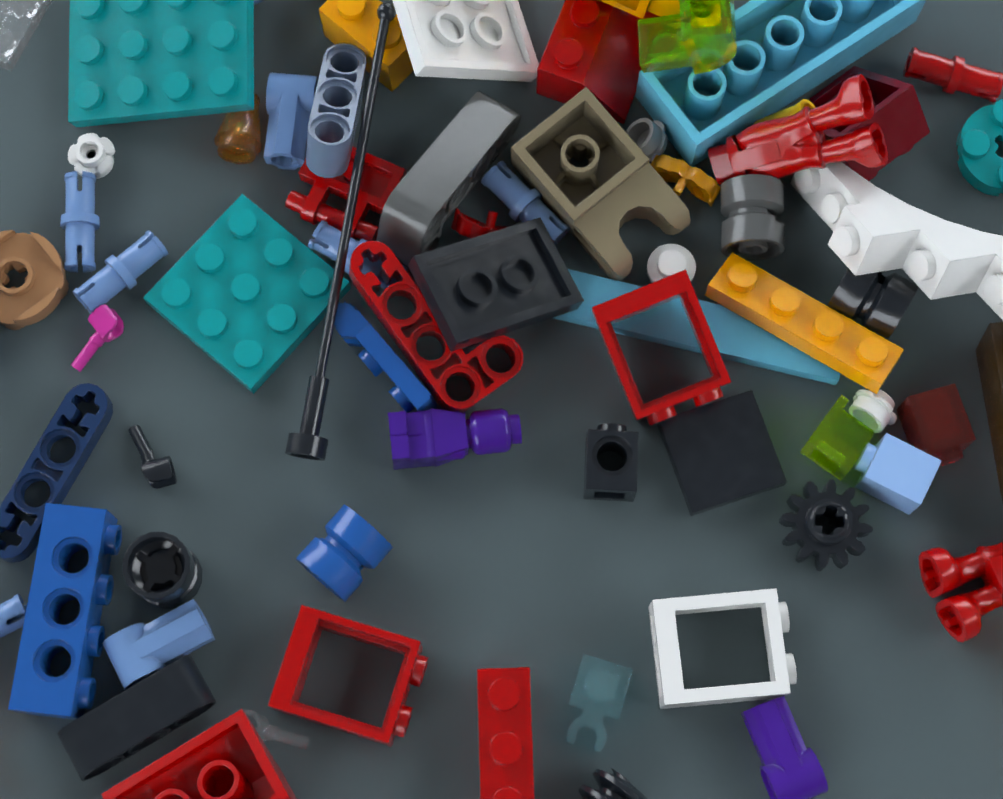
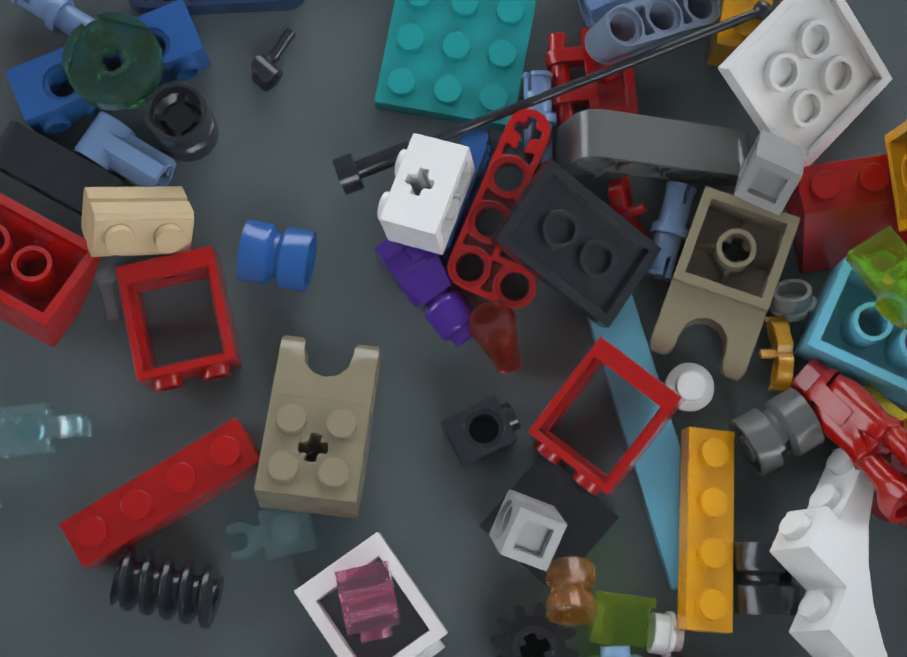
camera: 60 degrees right, 5 degrees up
none -> clear green plate [62,12,164,111]
none -> tan brick [81,186,195,257]
none -> dark tan brick [254,335,381,519]
none -> clear pink brick [335,561,401,643]
none -> white brick [377,133,475,255]
none -> clear red cone [469,301,523,374]
none -> light grey brick [489,489,567,572]
none -> clear orange wheel [545,557,597,626]
none -> light grey brick [734,129,807,216]

